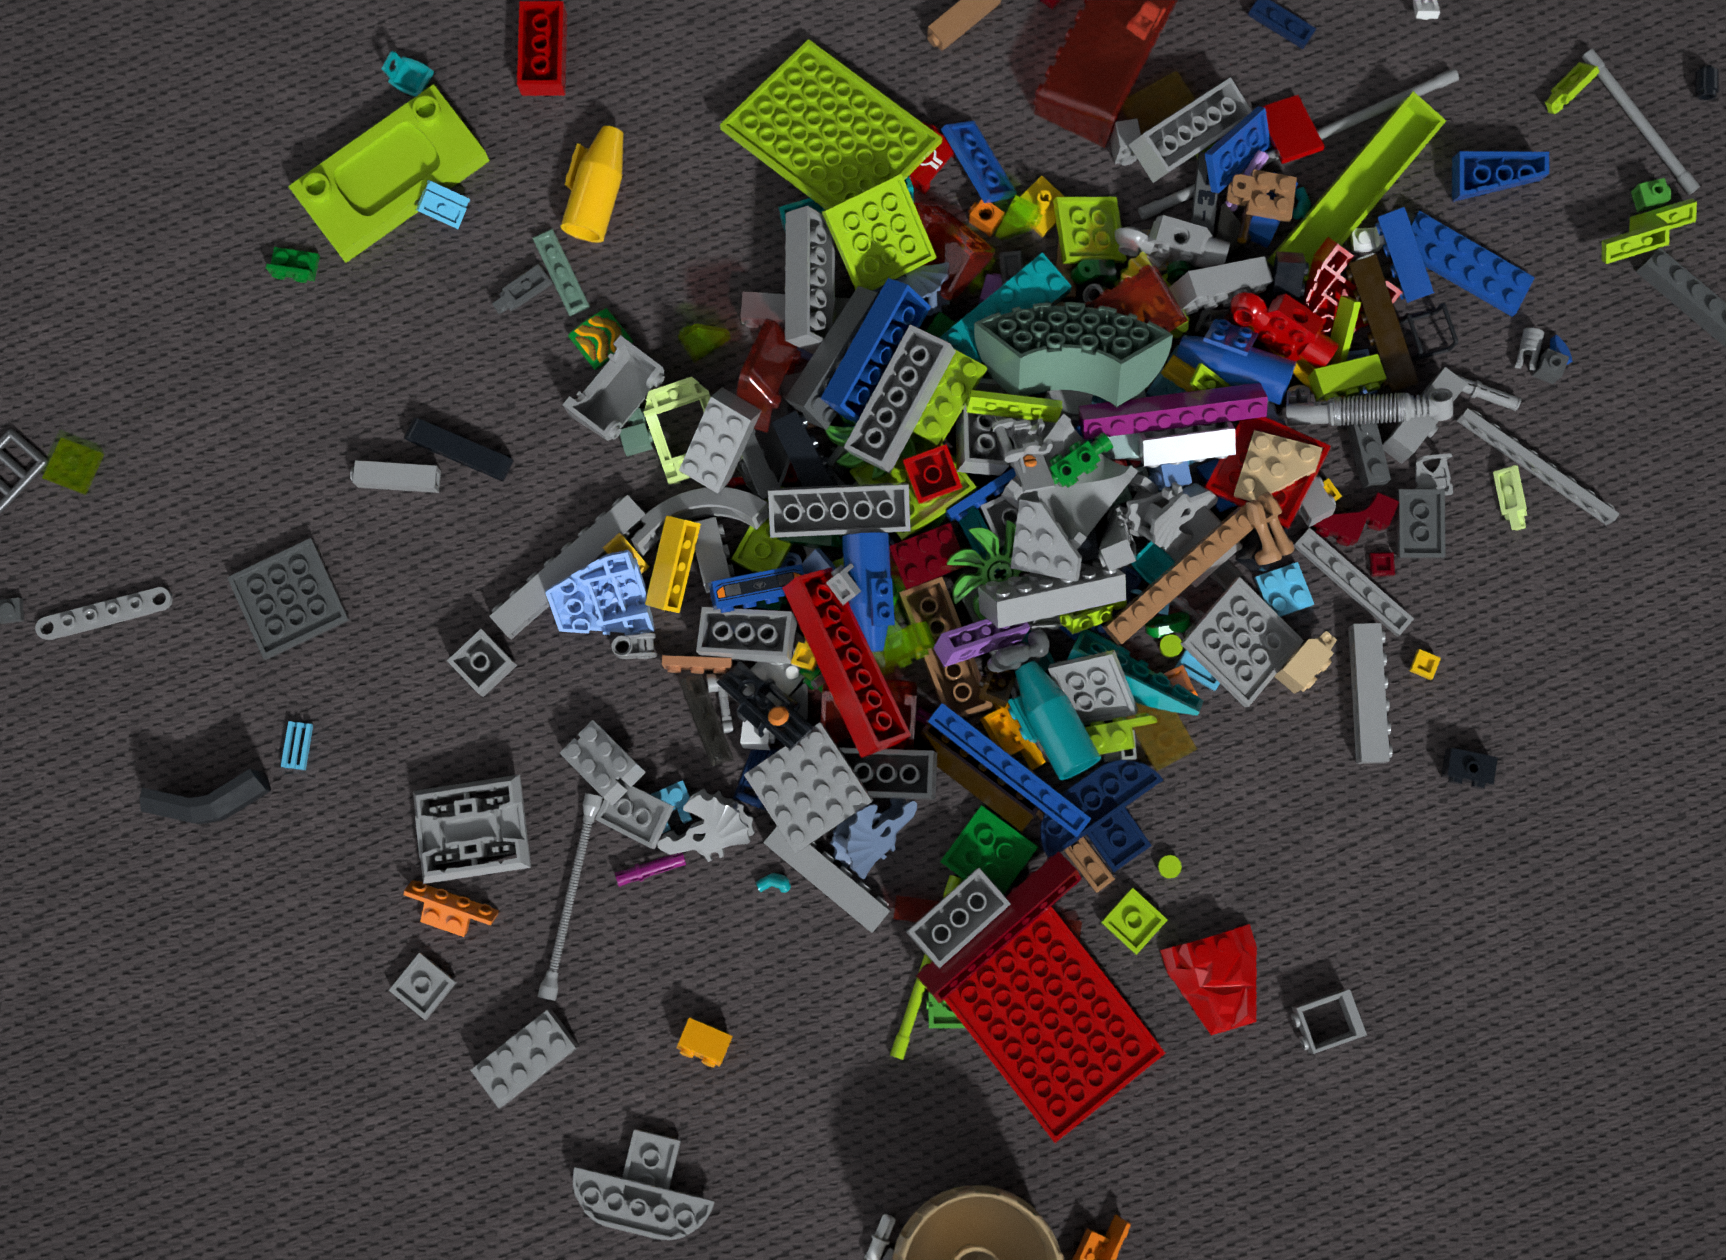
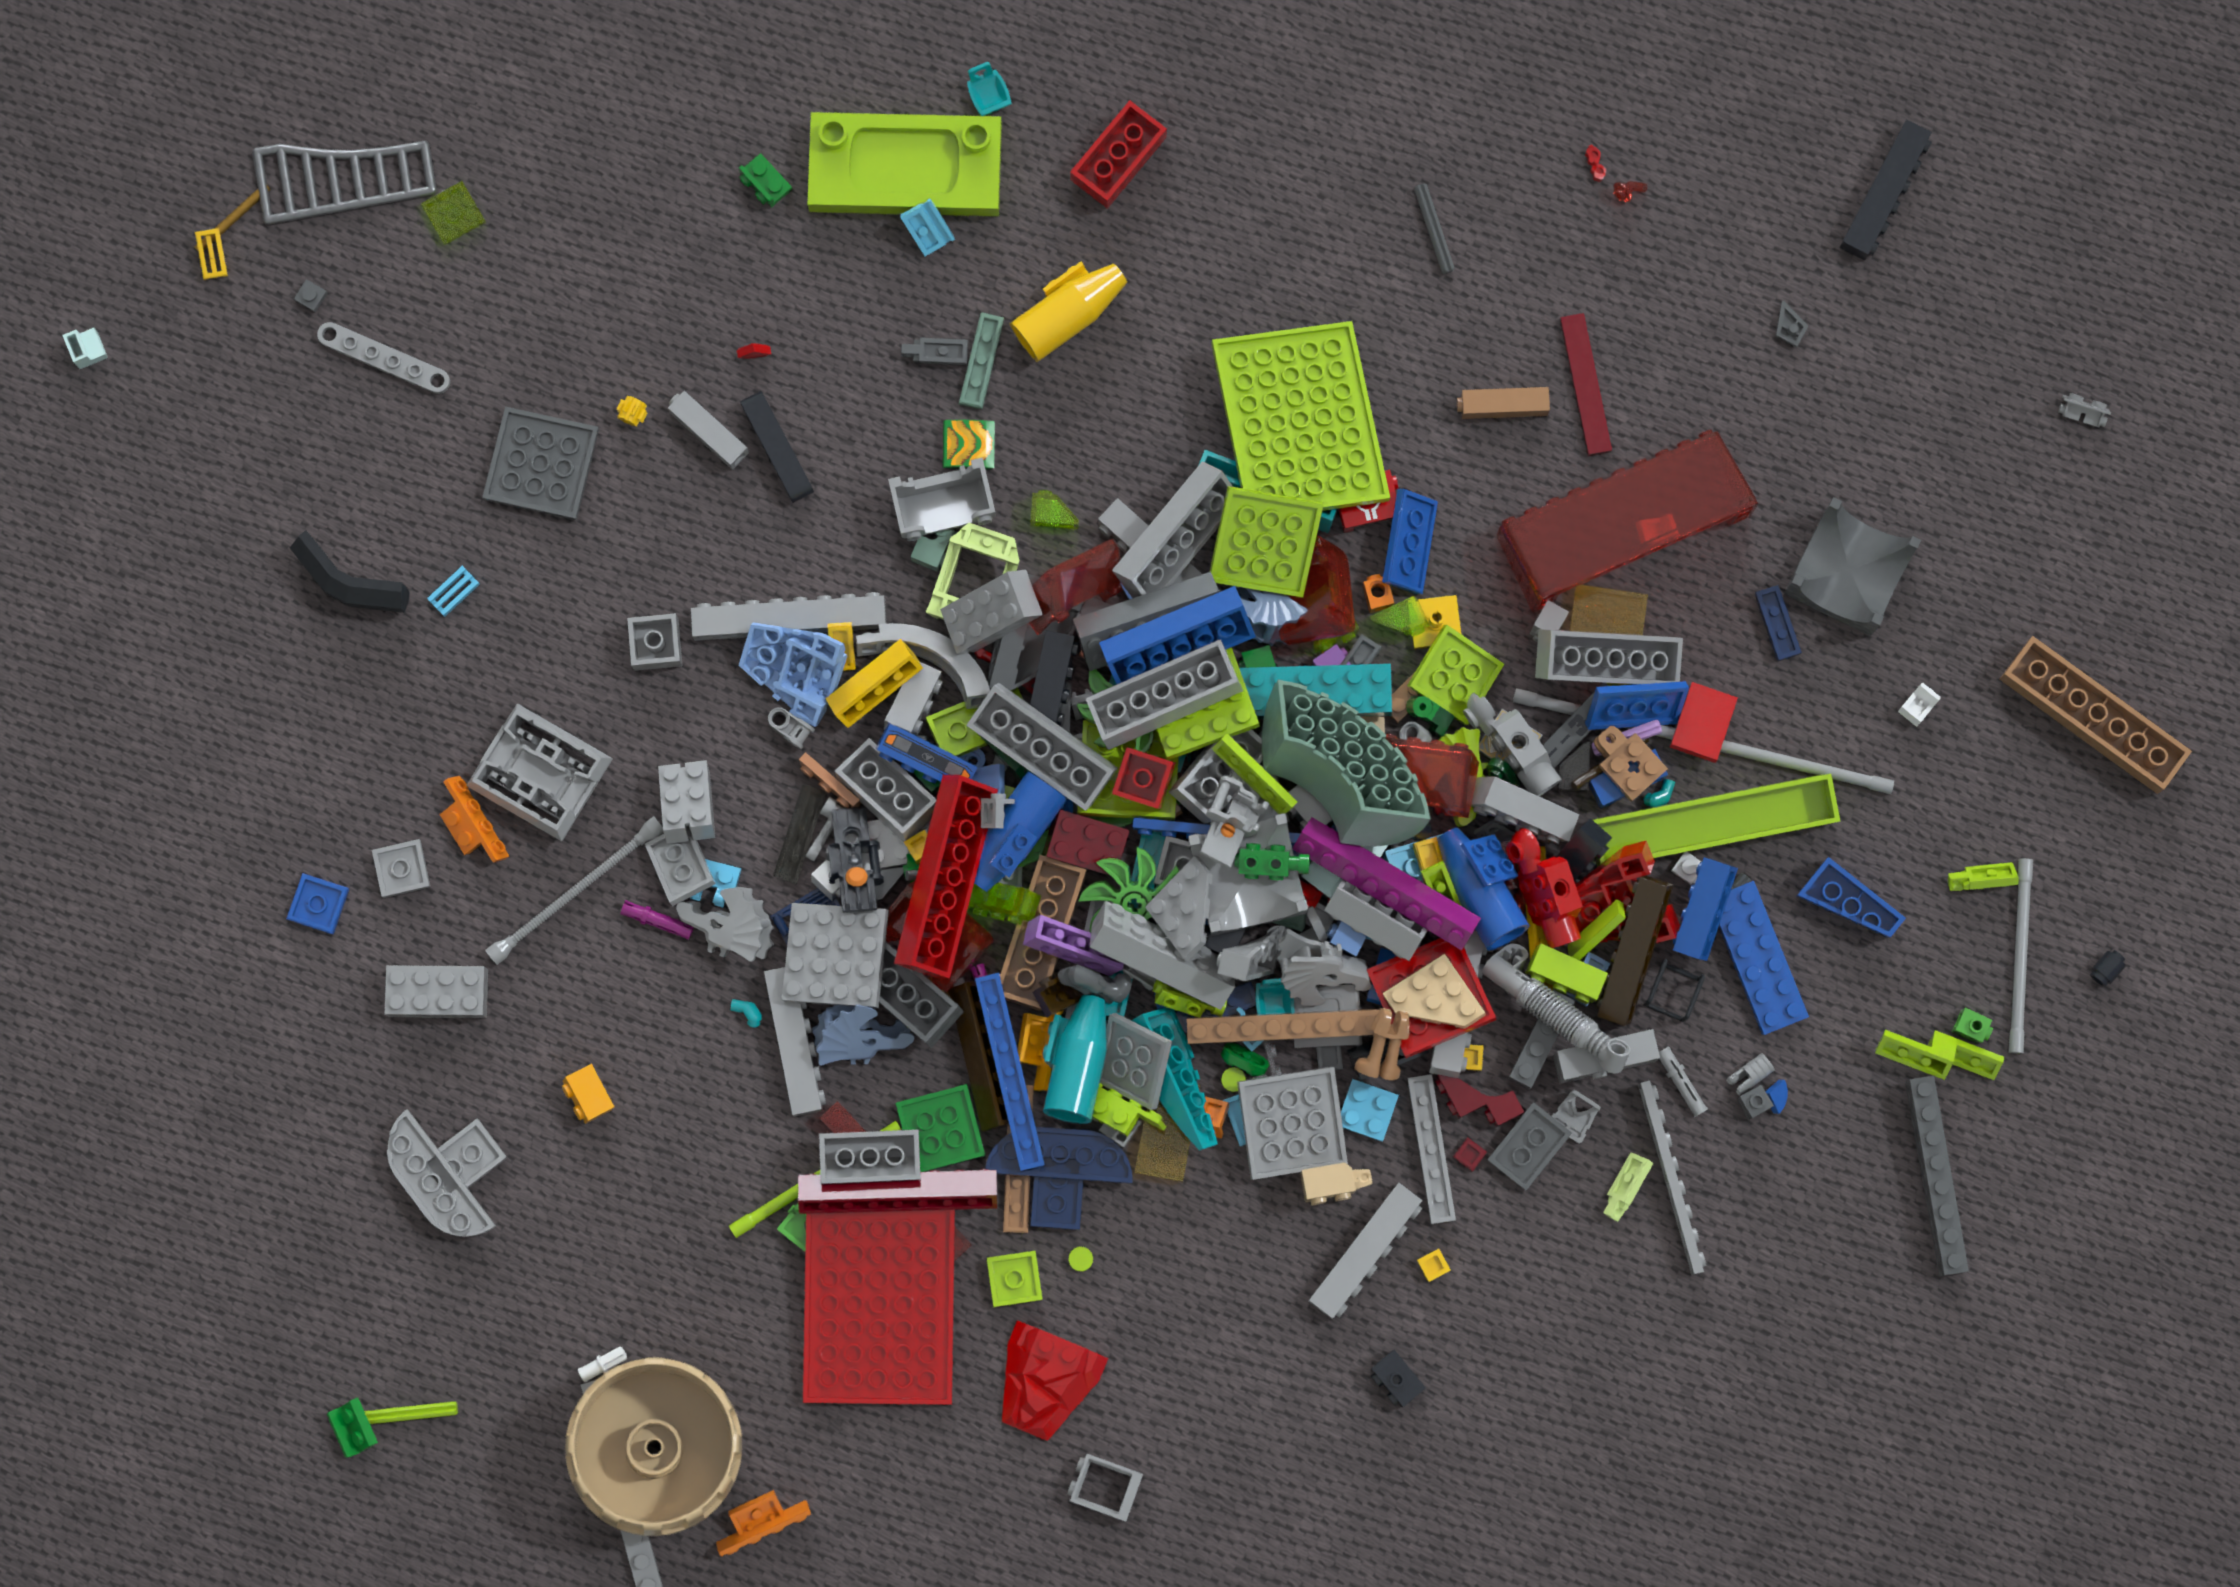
camera: 40 degrees right, 0 degrees up
none -> blue tile [286,873,349,935]
none -> yellow gear [616,396,647,427]
none -> red tile [737,343,771,359]

